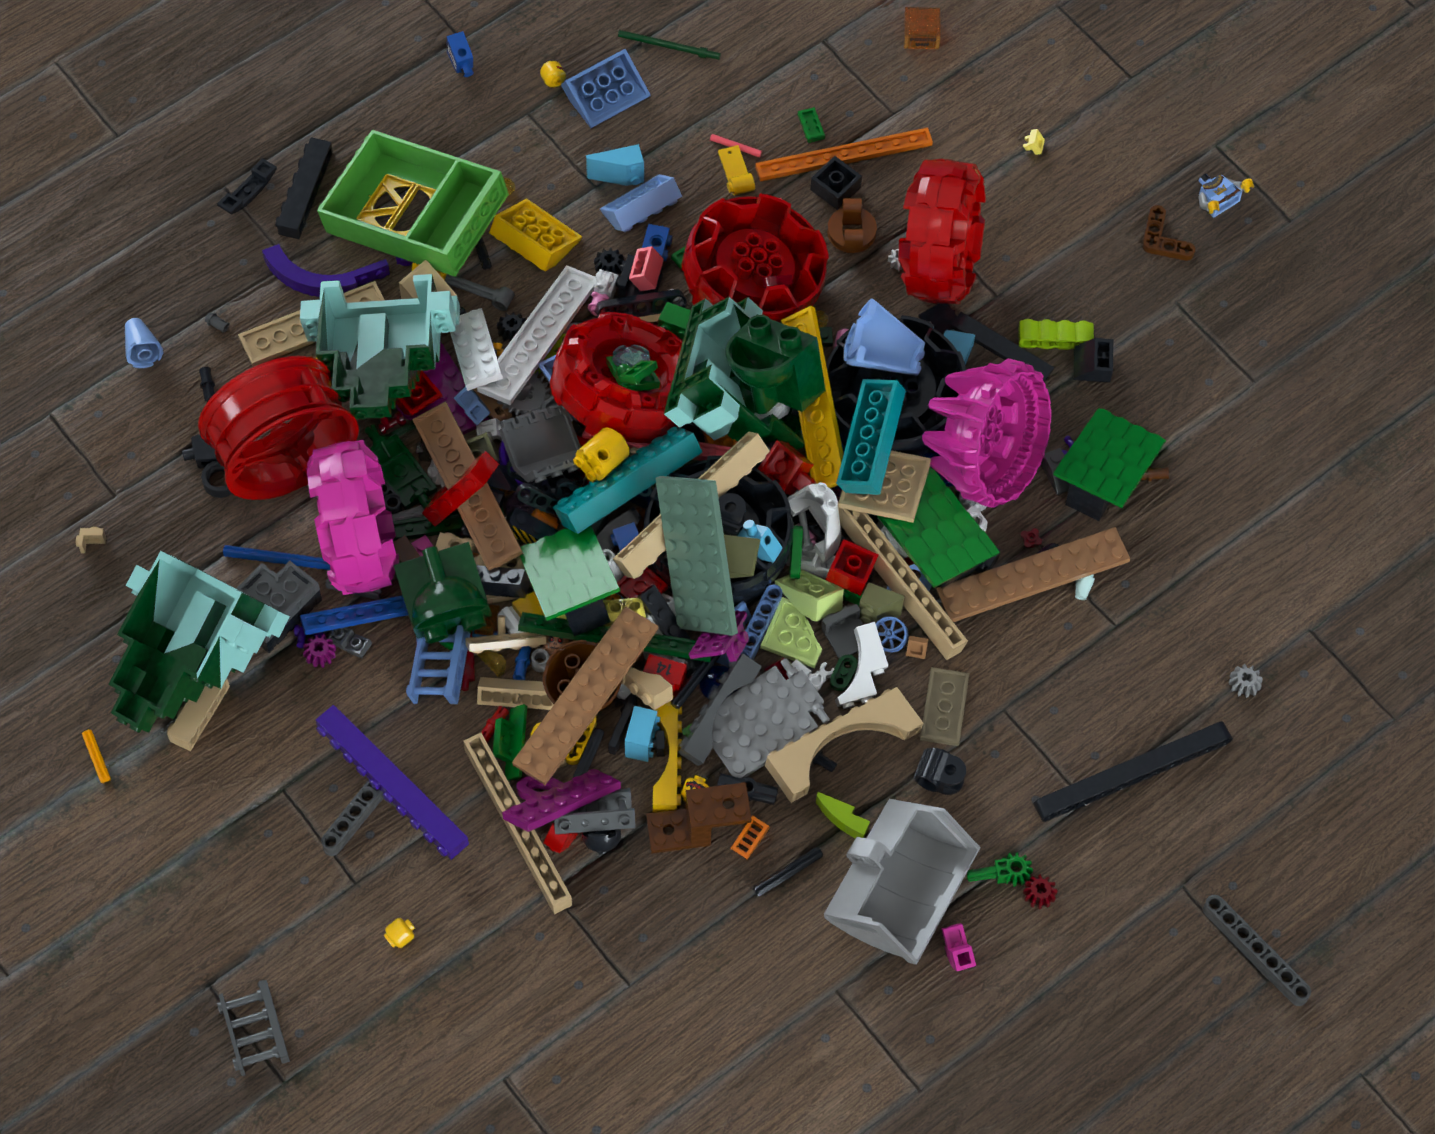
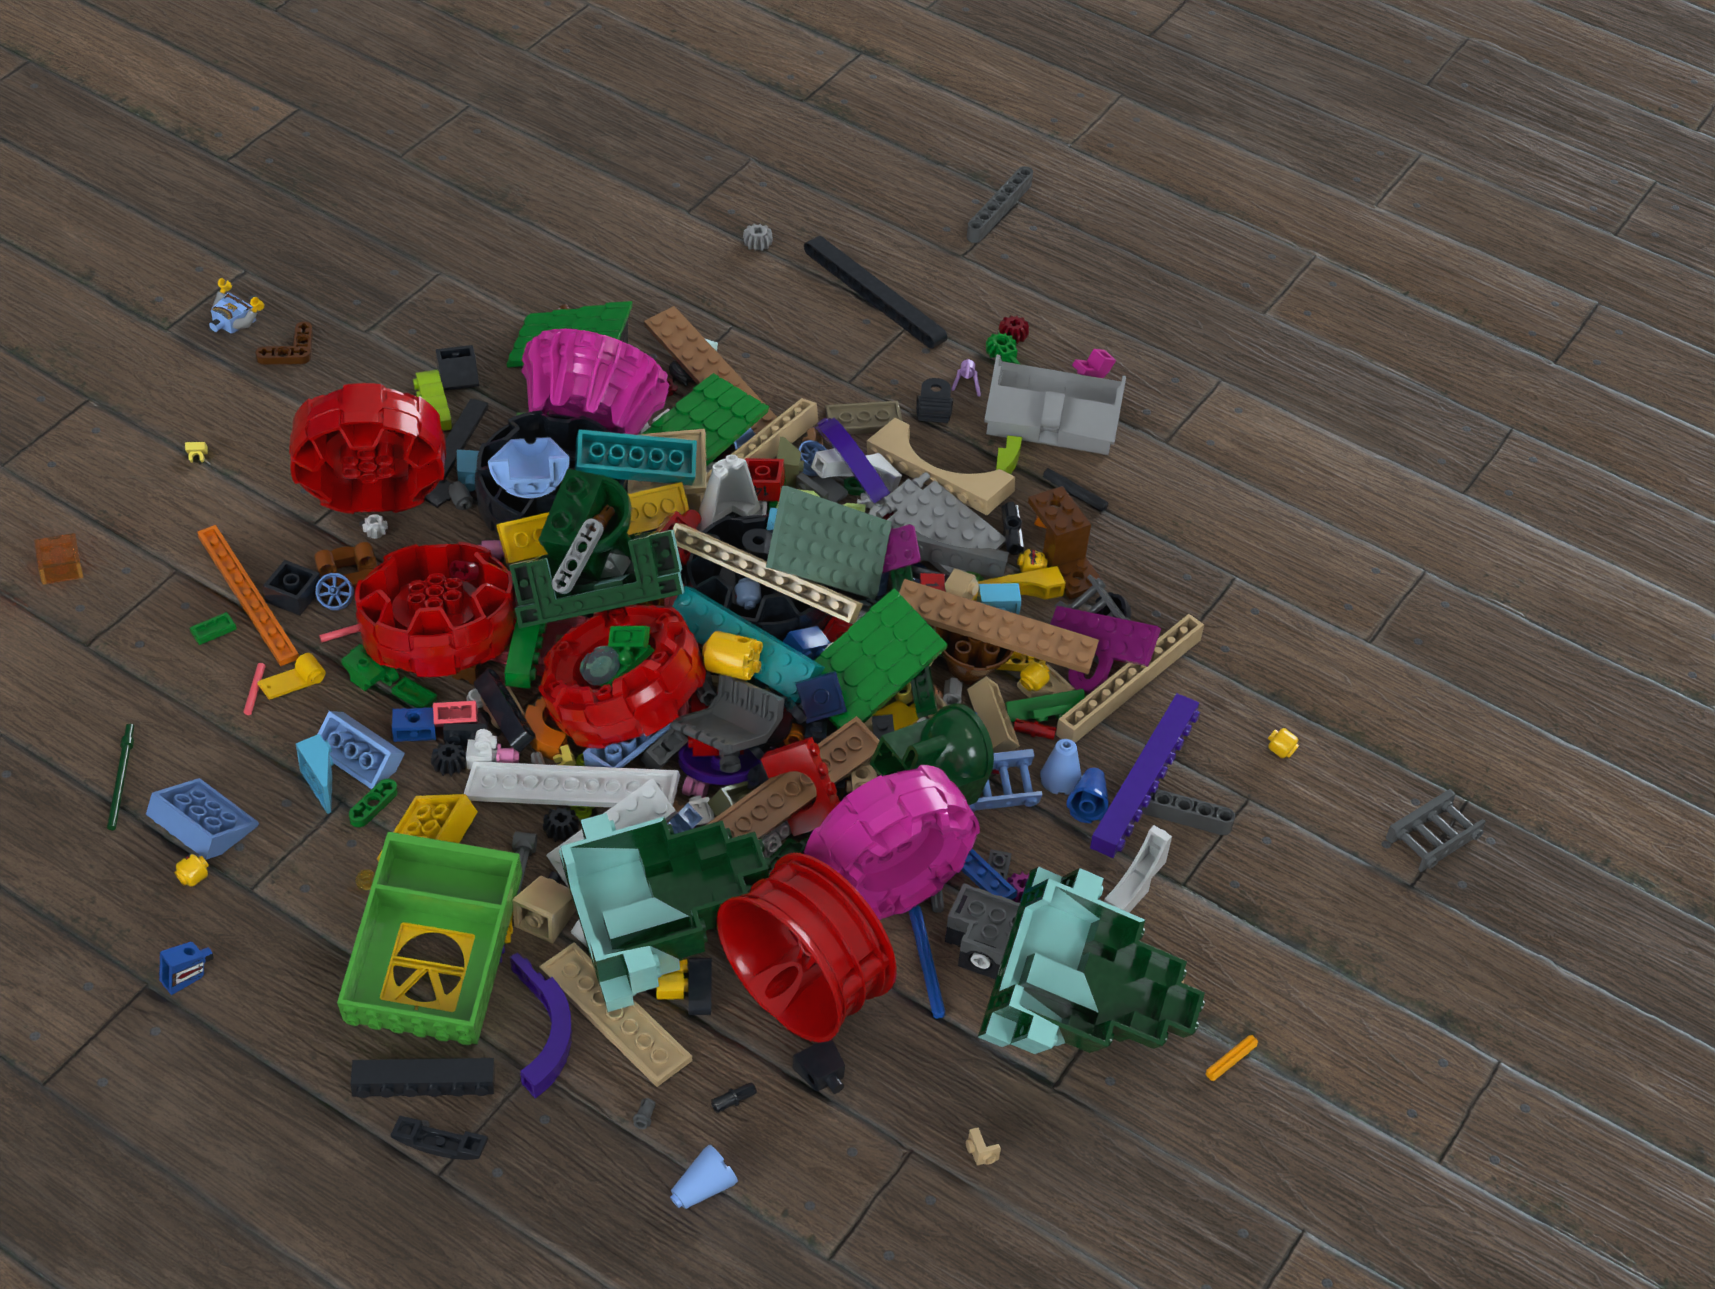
camera: 110 degrees left, 15 degrees down
black tyre [201,461,233,498] -> none
none -> medium blue wheel [315,573,354,611]
none -> green beam [349,779,398,828]
none -> light grey beam [552,519,603,594]
none -> reddish brown pin [587,505,616,539]
none -> dark blue tile [795,671,847,723]
none -> dark purple arch [815,418,890,504]
none -> lavender plant [951,359,981,396]
none -> light blue cone [1040,739,1082,795]
none -> blue cone [1066,768,1109,823]
none -> white arch [1104,825,1172,913]

